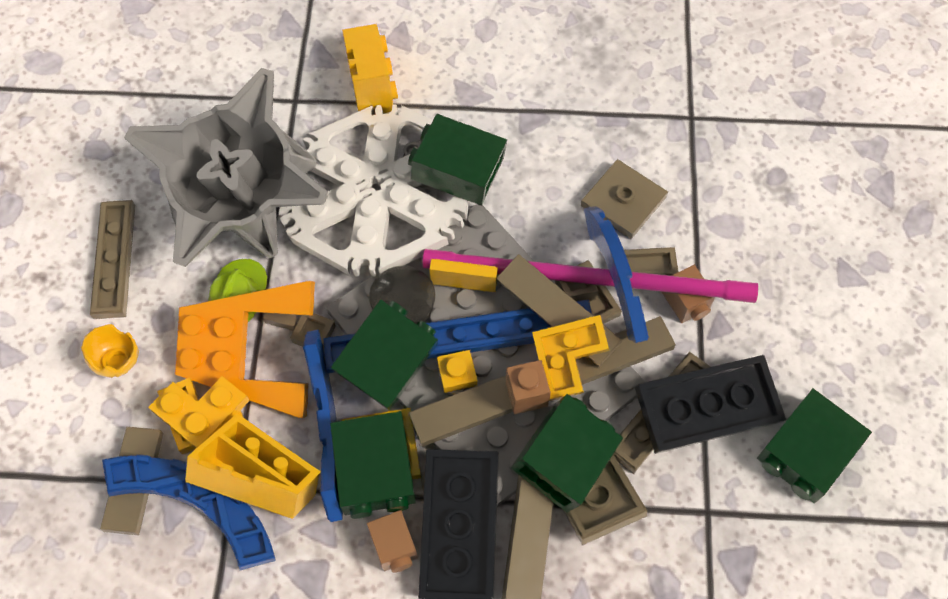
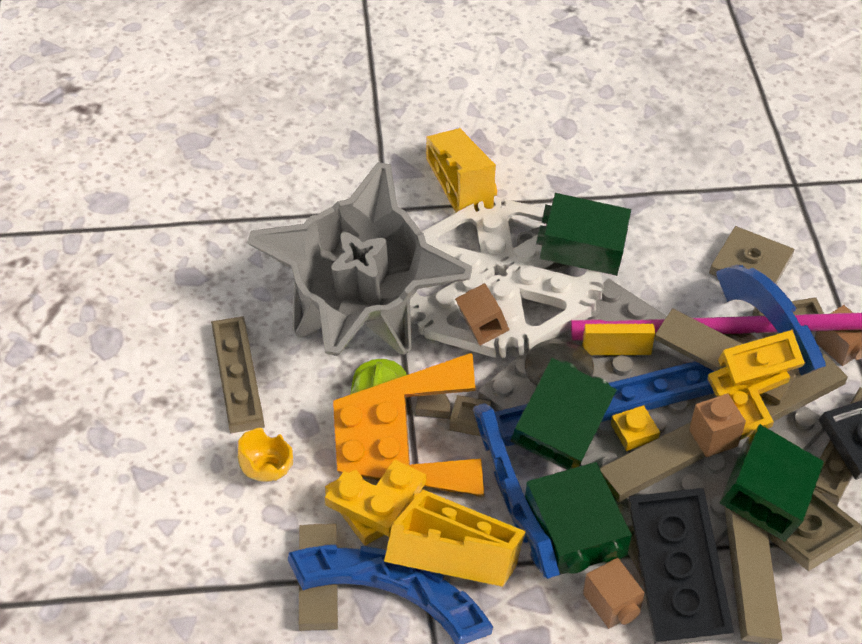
camera: 10 degrees left, 15 degrees down
none -> medium nougat brick [455,283,510,346]
none -> yellow panel [718,330,805,387]

